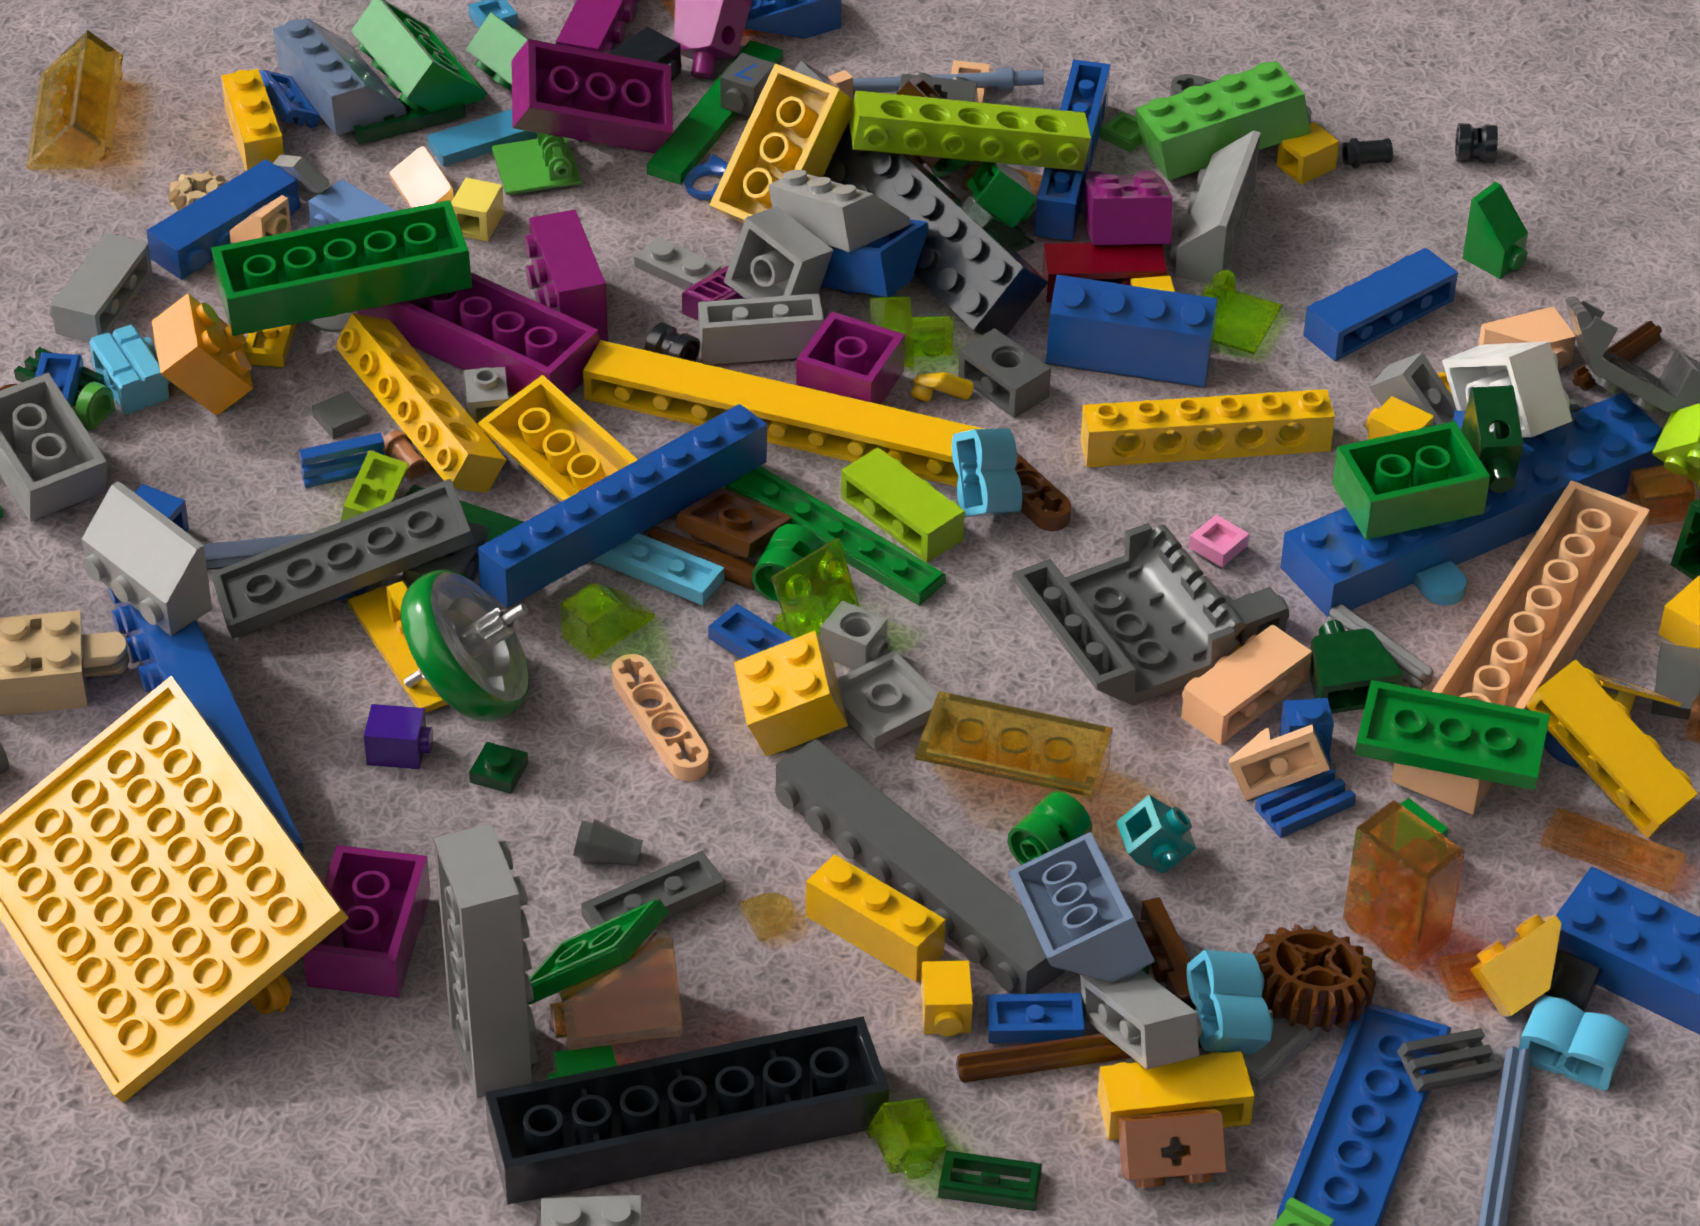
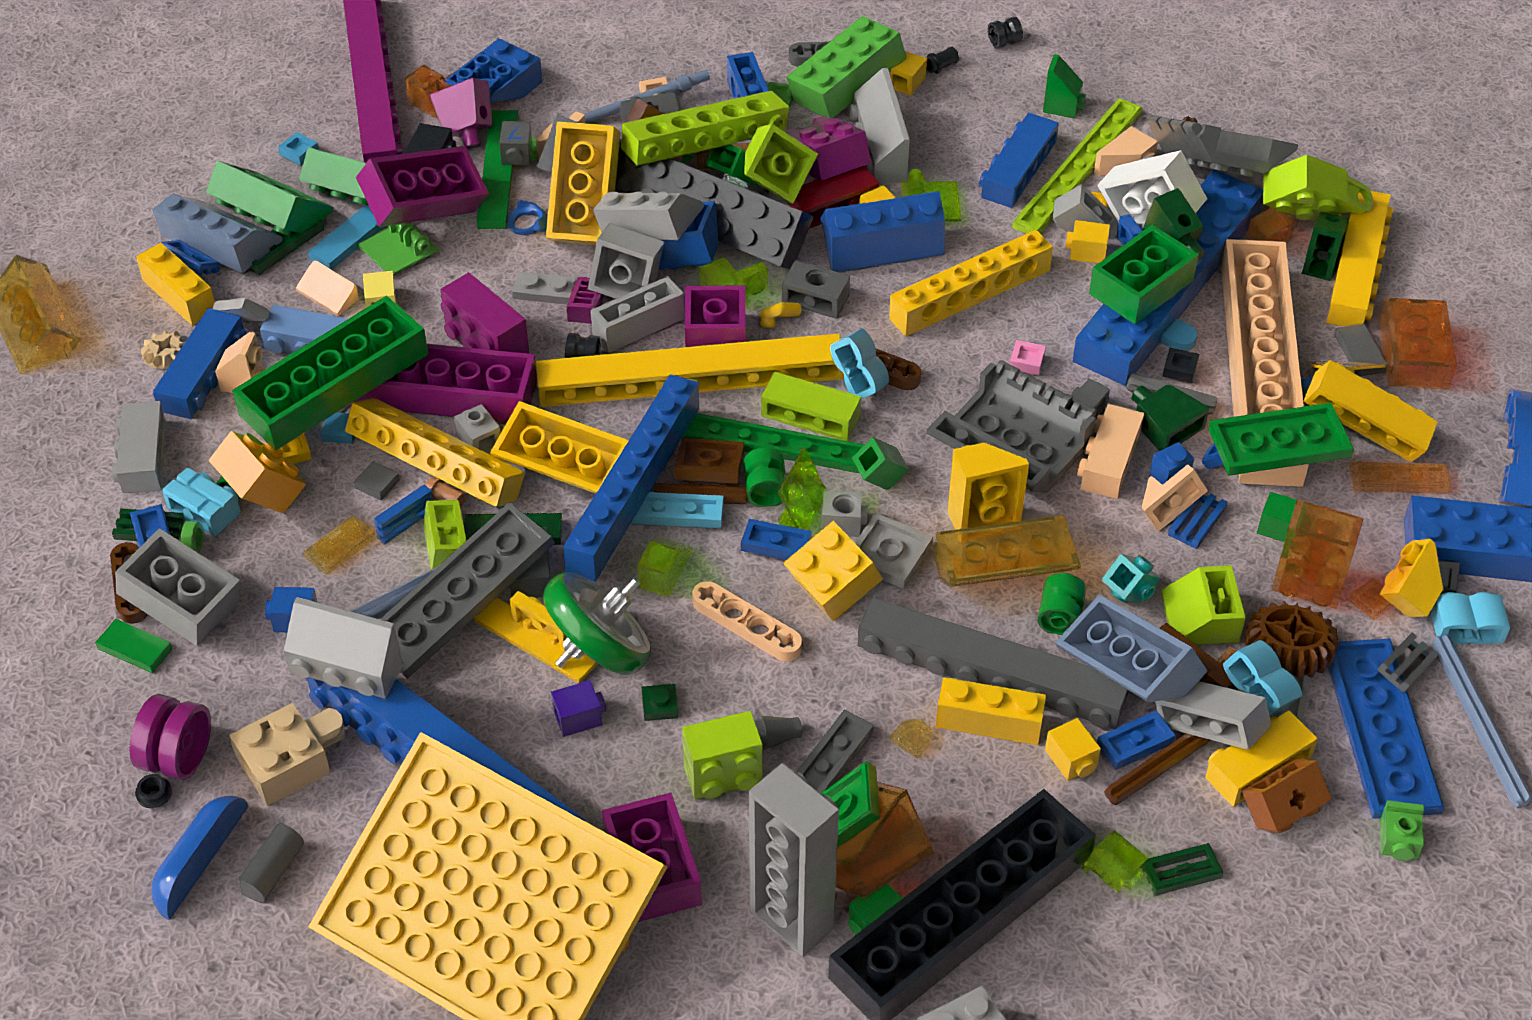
camera: 25 degrees left, 5 degrees up
none -> clear yellow plate [304,515,376,575]
none -> dark azure tile [321,412,355,444]
none -> lime brick [682,711,762,800]
none -> lime slope [744,124,818,204]
none -> green brick [852,437,909,490]
none -> yellow slope [947,442,1029,540]
none -> lime tile [1012,98,1143,234]
none -> lime slope [1161,565,1246,645]
none -> black plate [1162,348,1200,383]

